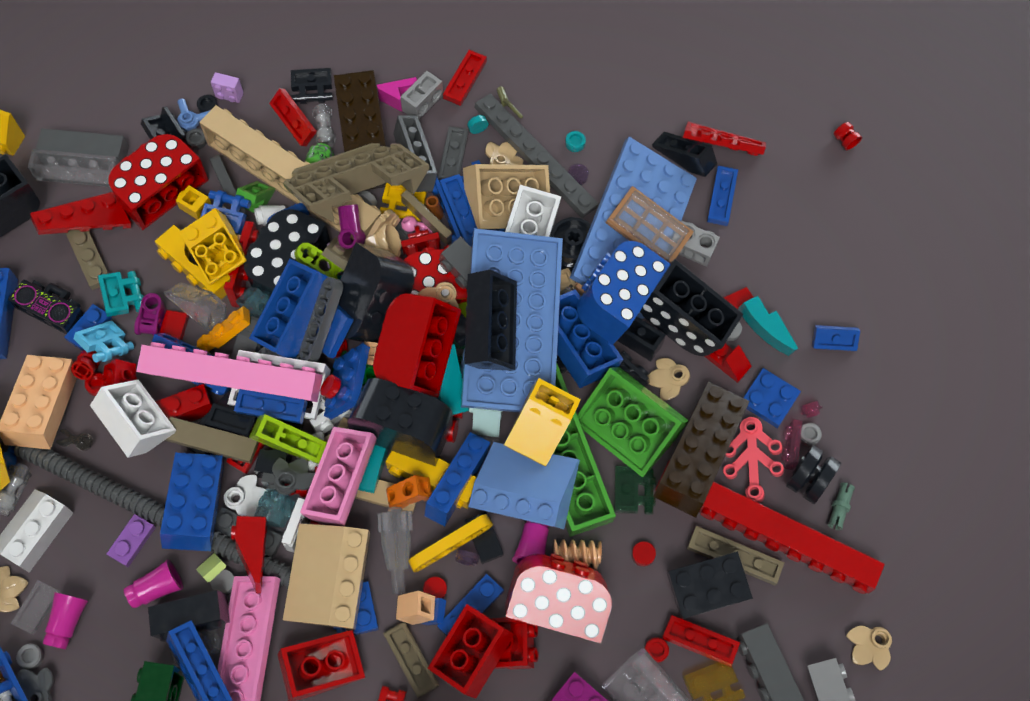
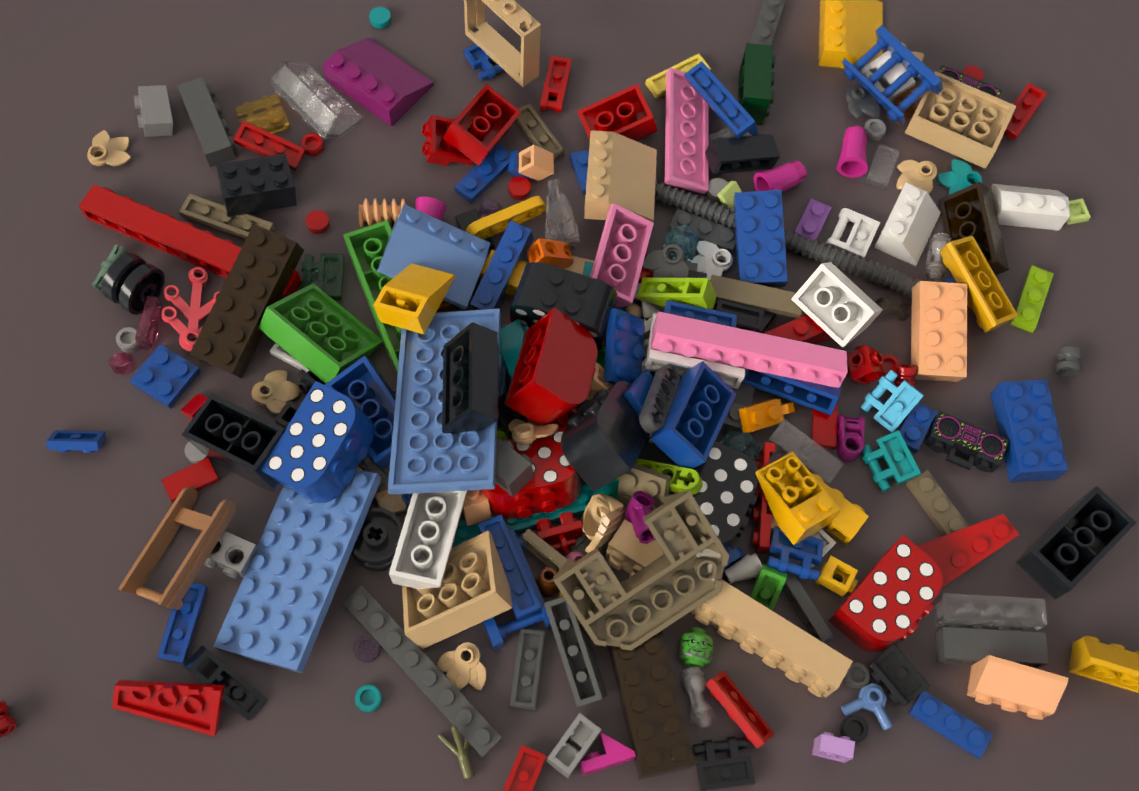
camera: 175 degrees right, 0 degrees up
red slope [231,516,267,593] -> none
white plate [281,498,309,553] -> none
red tile [320,374,341,399] -> none
teal tile [467,115,489,134] -> none
brick [505,554,612,643] -> none
clear piece [605,186,694,263] -> none
teal slope [738,296,798,356] -> none
none -> medium nougat piece [118,487,237,610]
none -> white plate [825,208,880,259]
none -> blue plate [908,691,993,759]
none -> light nougat slope [967,655,1068,720]

